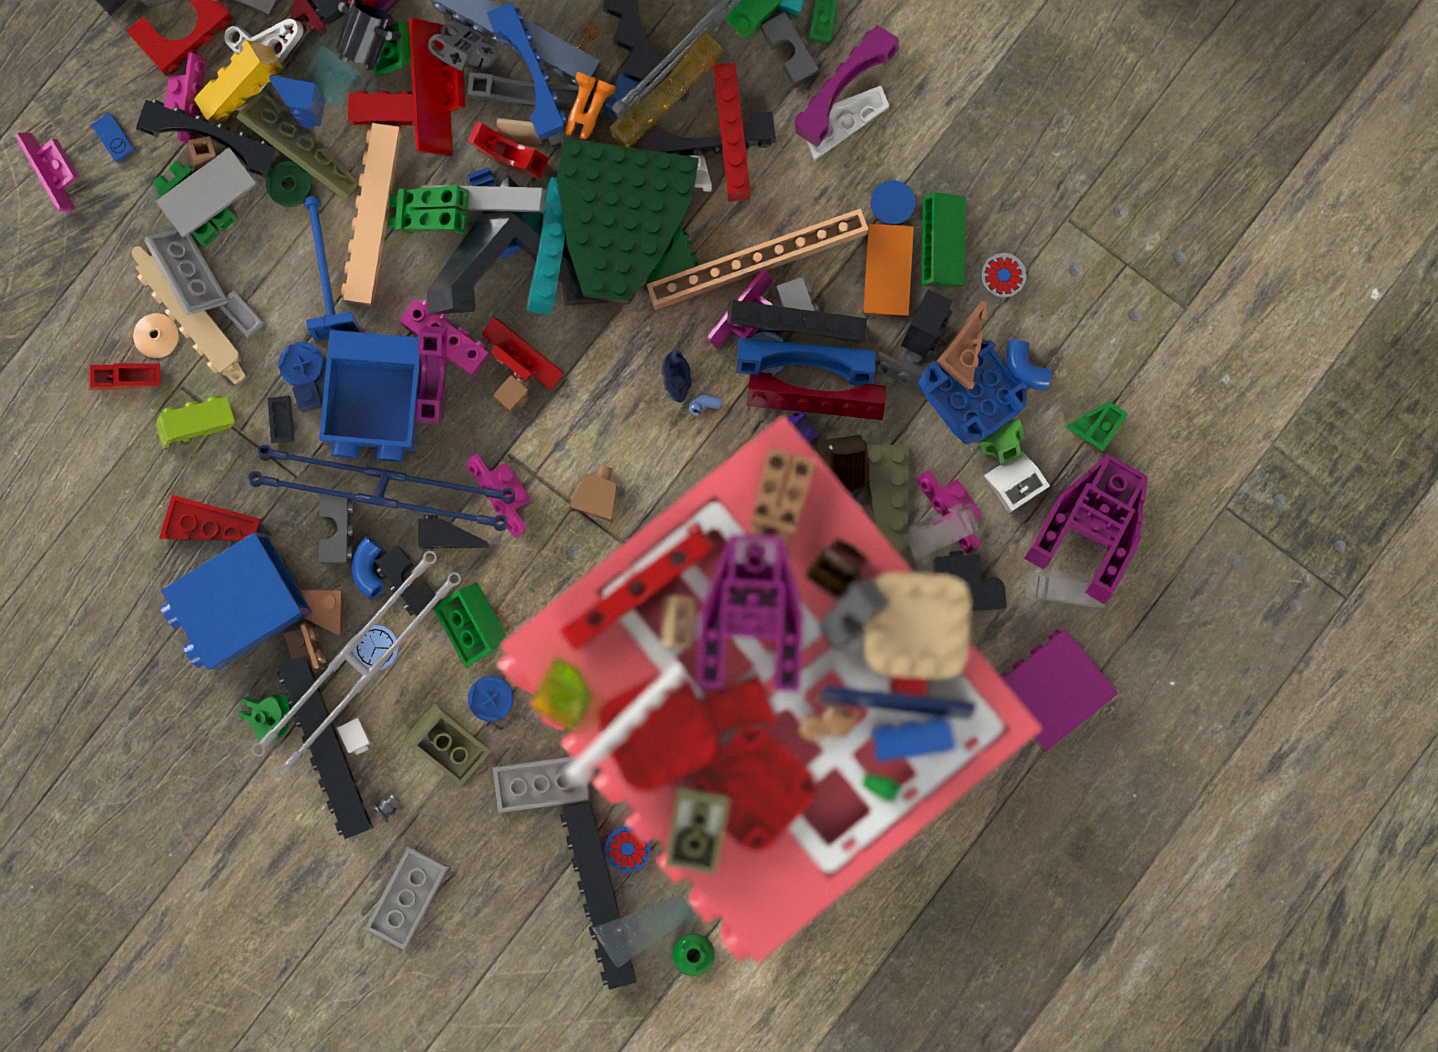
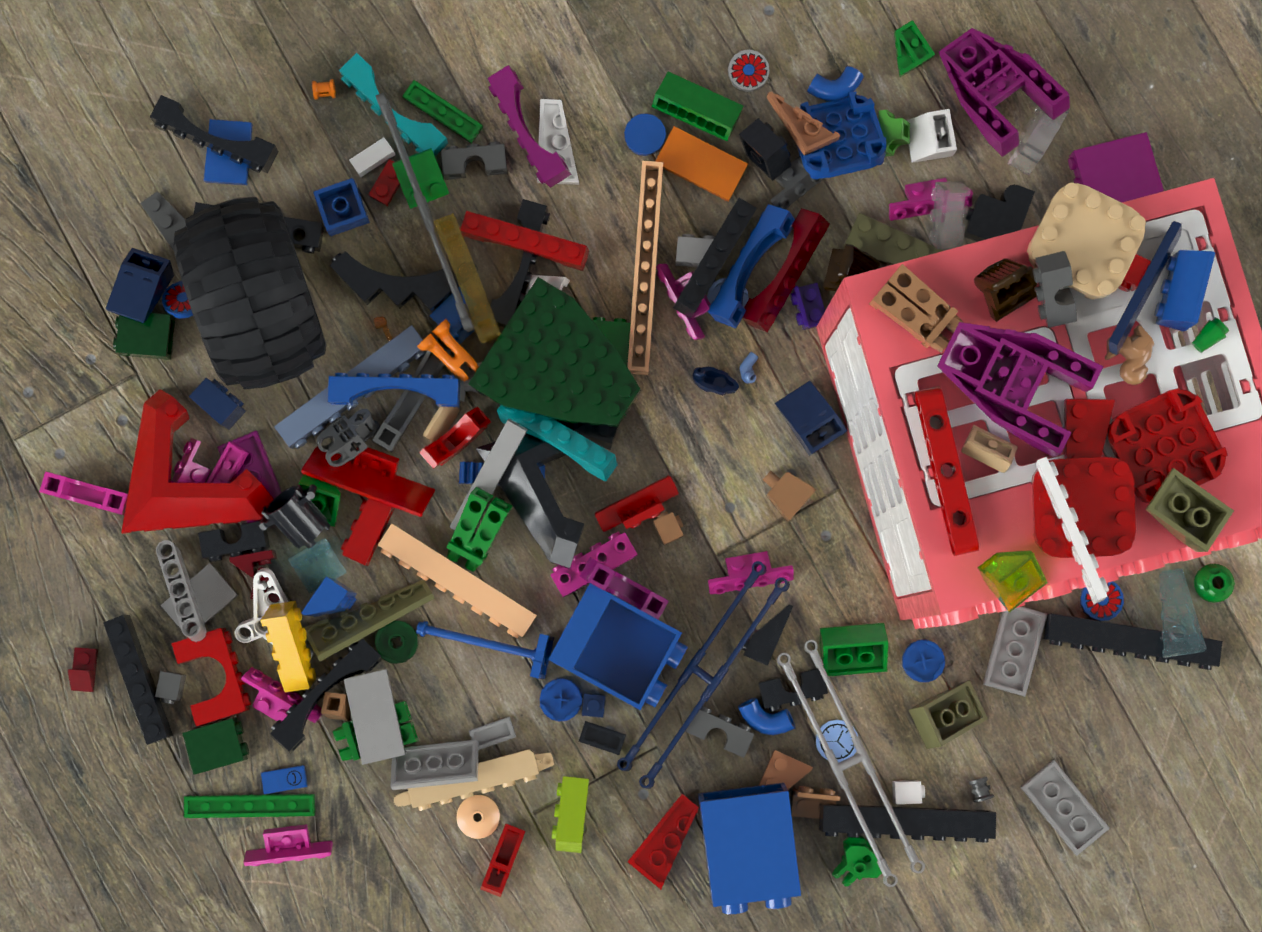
camera: 65 degrees left, 0 degrees up
none -> dark green brick [182,718,249,775]
none -> green tile [184,794,315,818]
none -> dark blue slope [774,381,847,457]

